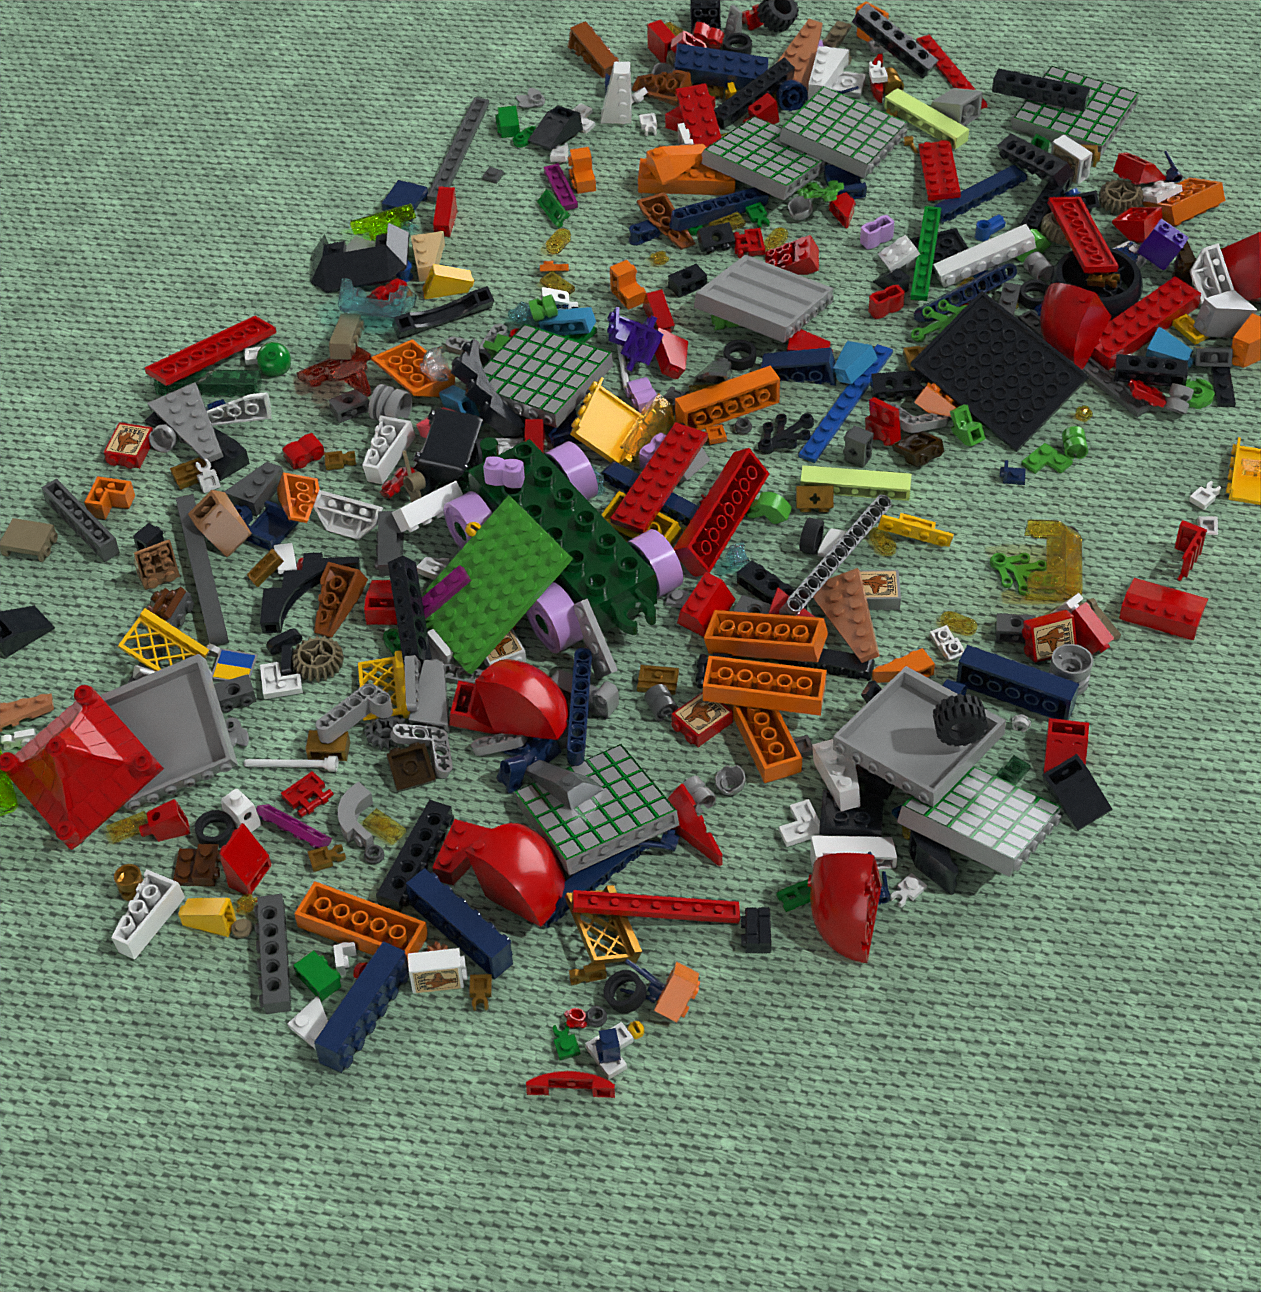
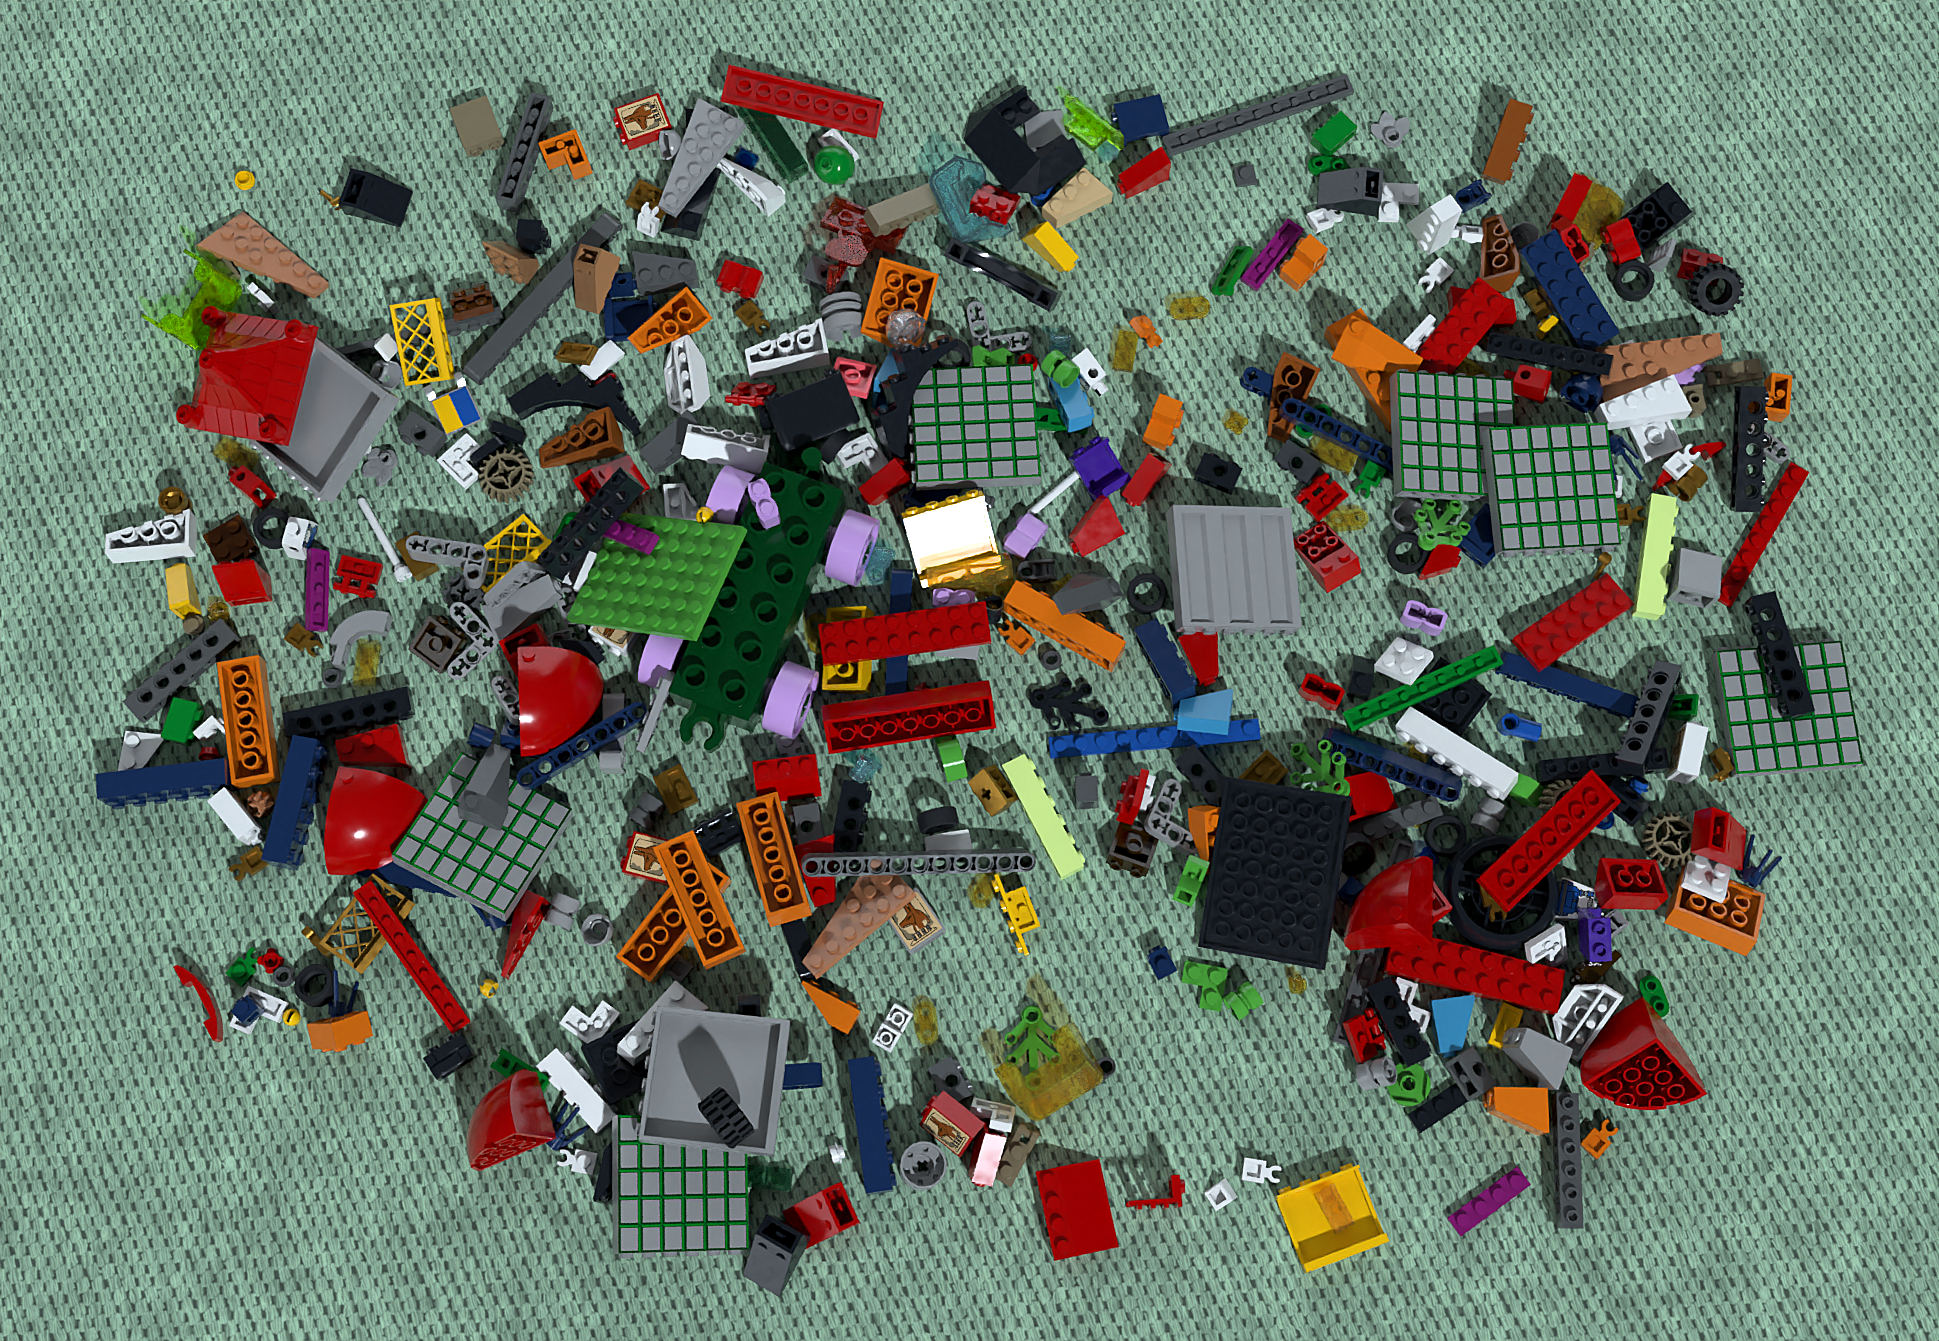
camera: 55 degrees right, 25 degrees up
dark tan piece [402,450,426,503] -> none
dark purple plate [620,315,664,372] -> none
none -> yellow hinge [479,979,499,998]
none -> black tyre [1387,533,1428,574]
none -> white plate [1525,923,1568,968]

